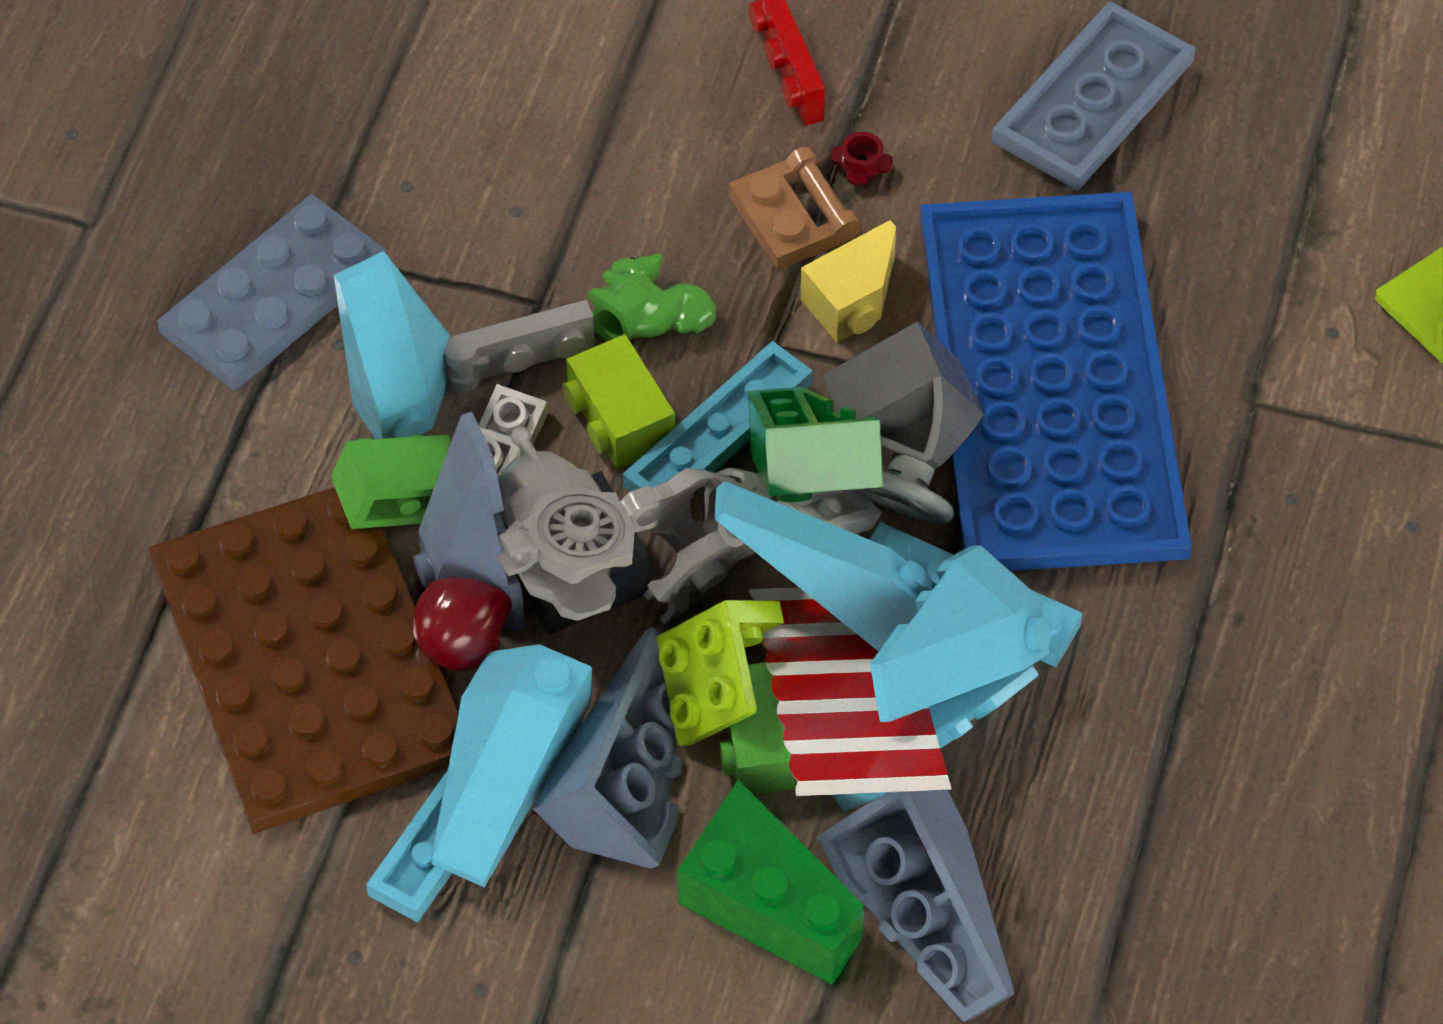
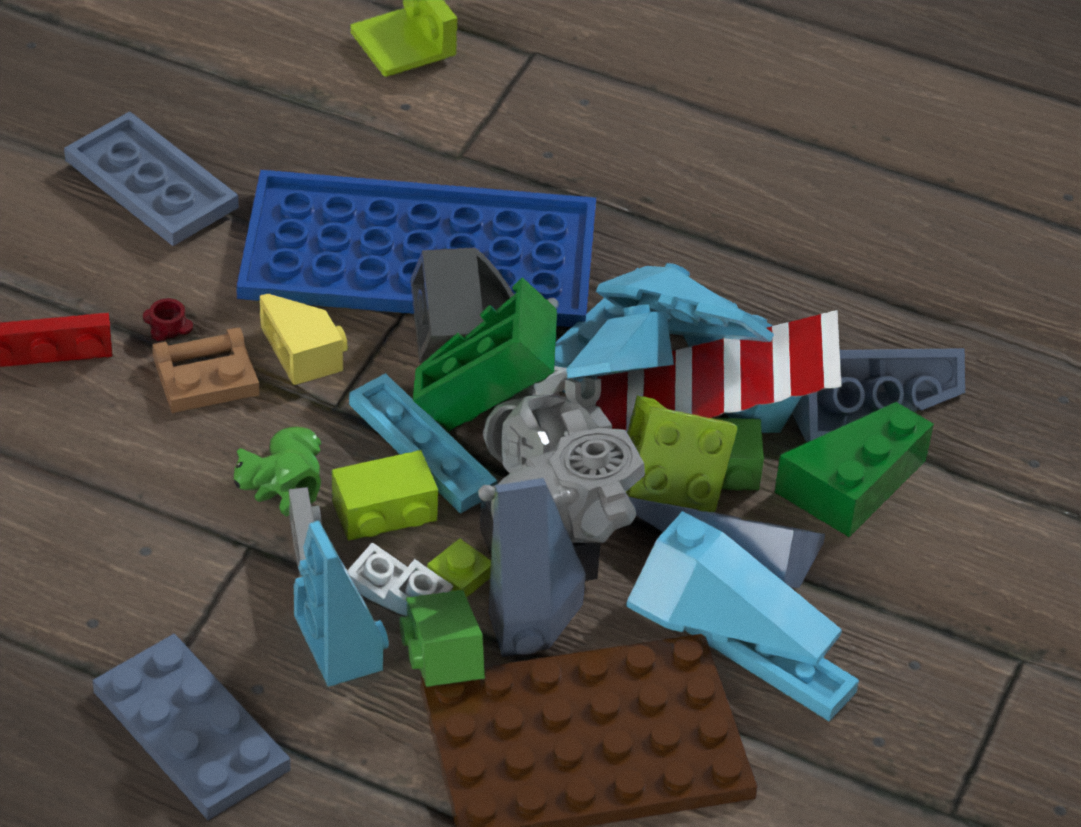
camera: 85 degrees left, 10 degrees down
dark red hair [413,576,512,672] -> none

